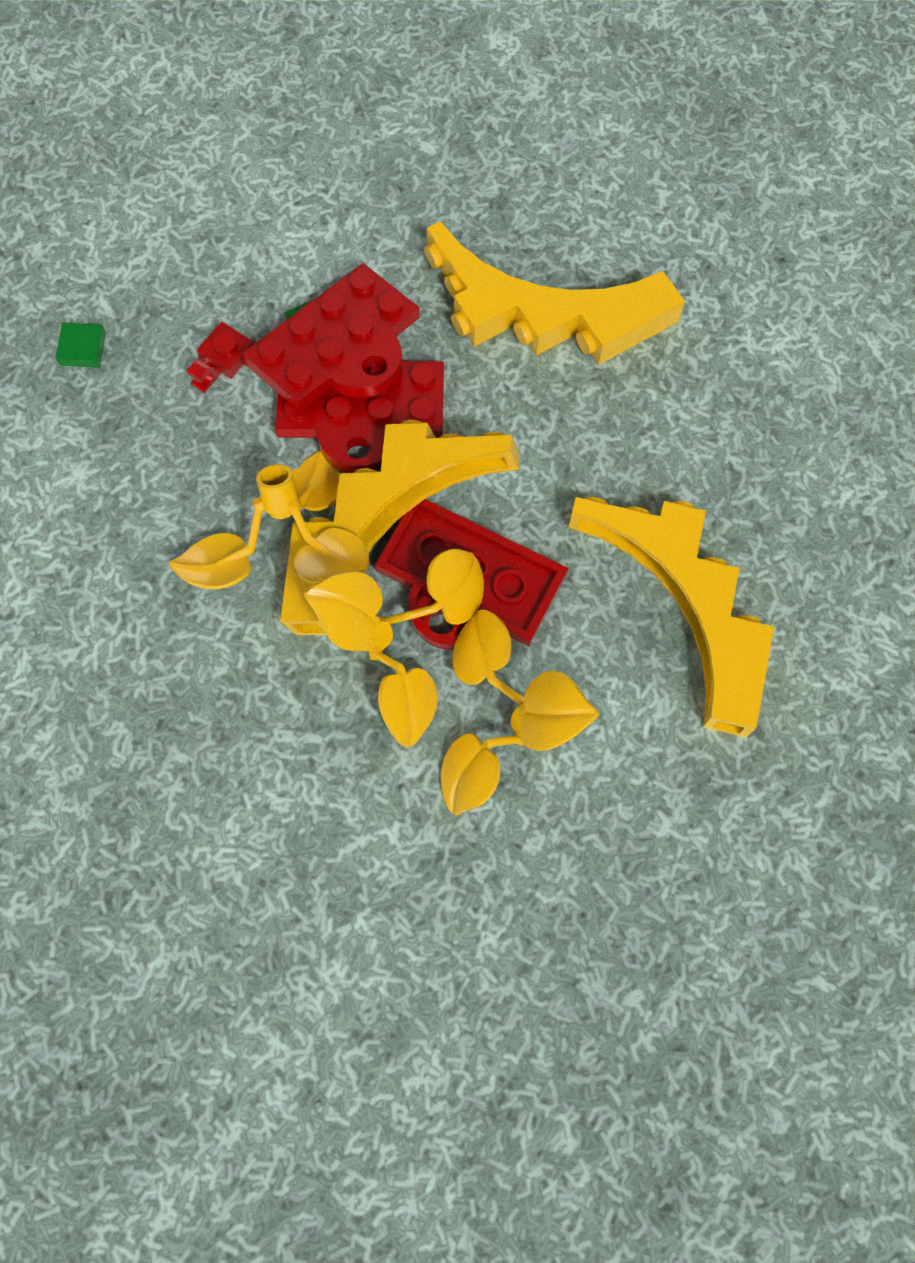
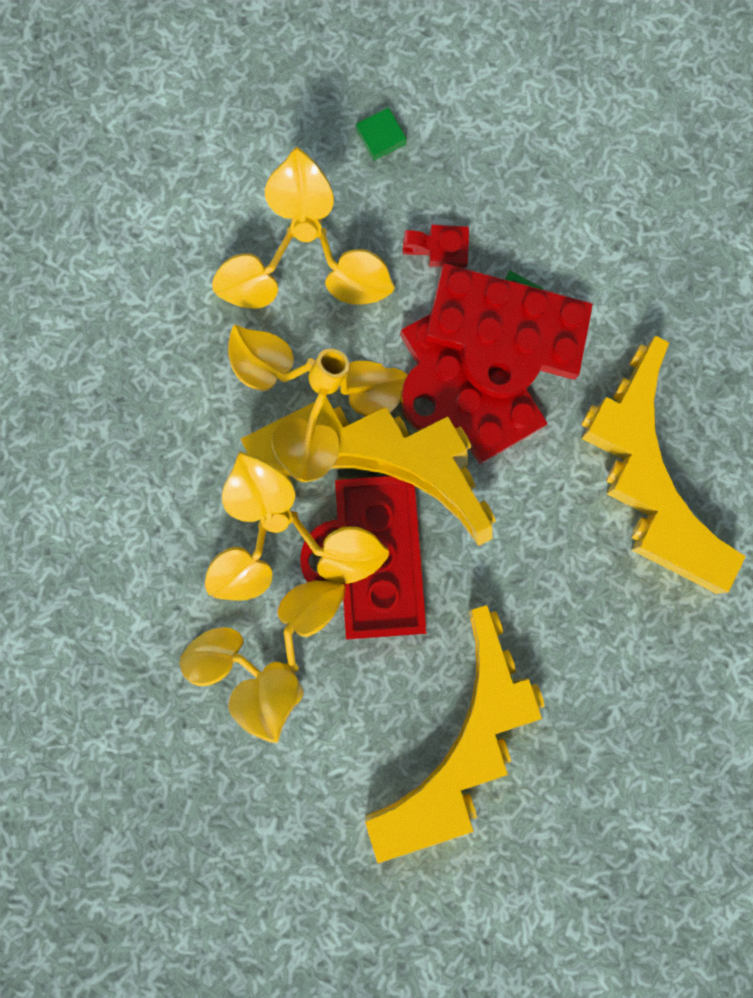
camera: 60 degrees right, 10 degrees up
none -> yellow plant [212,147,395,309]

